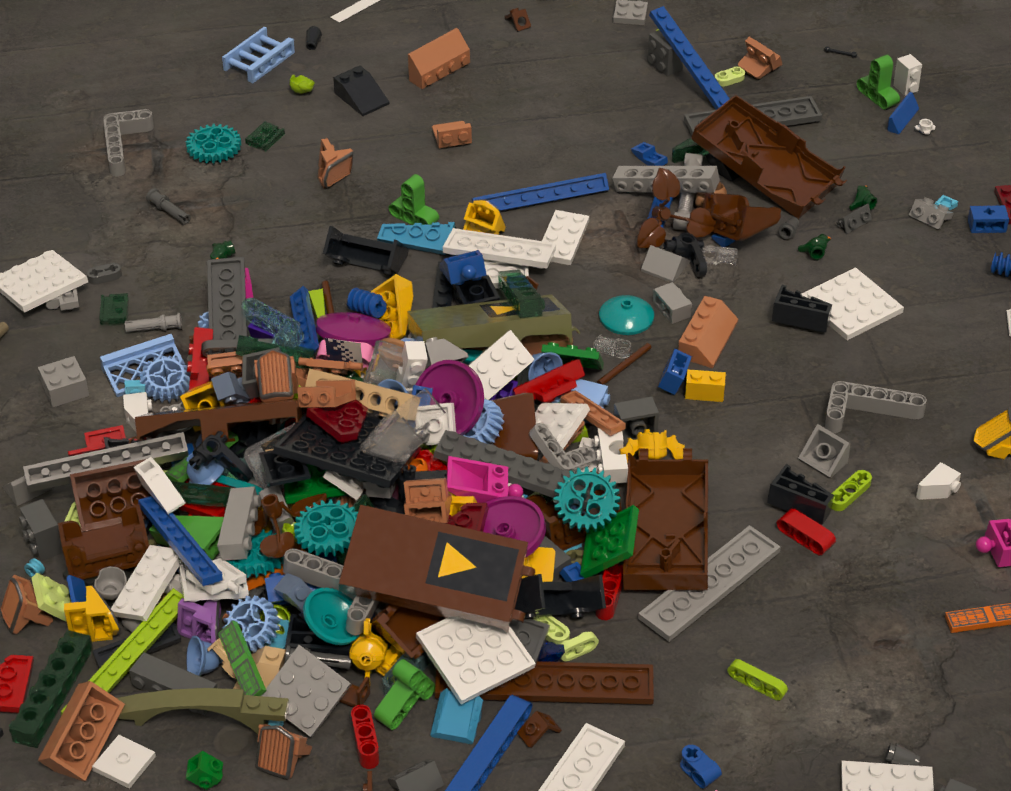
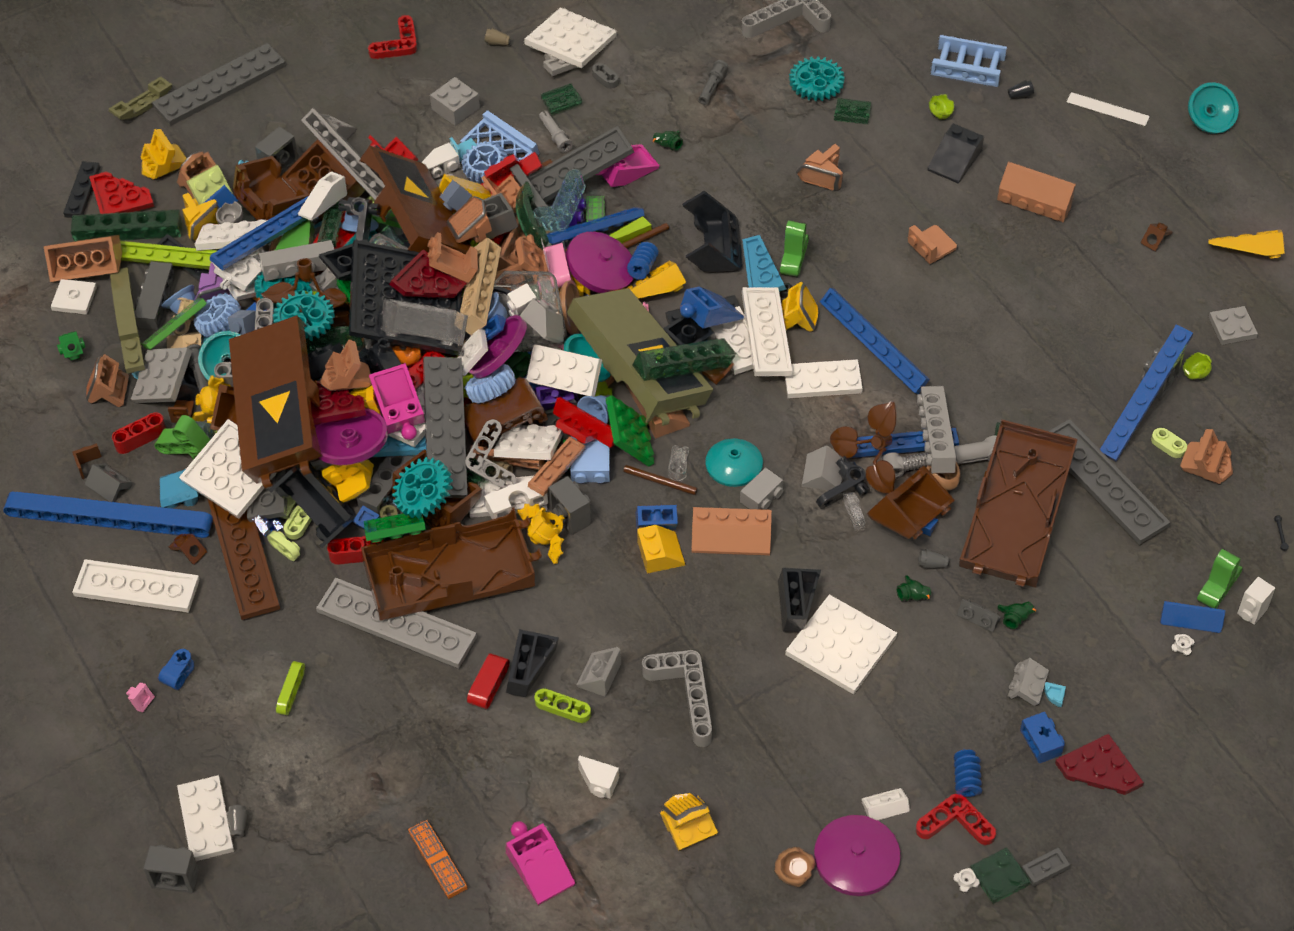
camera: 70 degrees right, 10 degrees up
blue slope [631,142,668,166] -> none

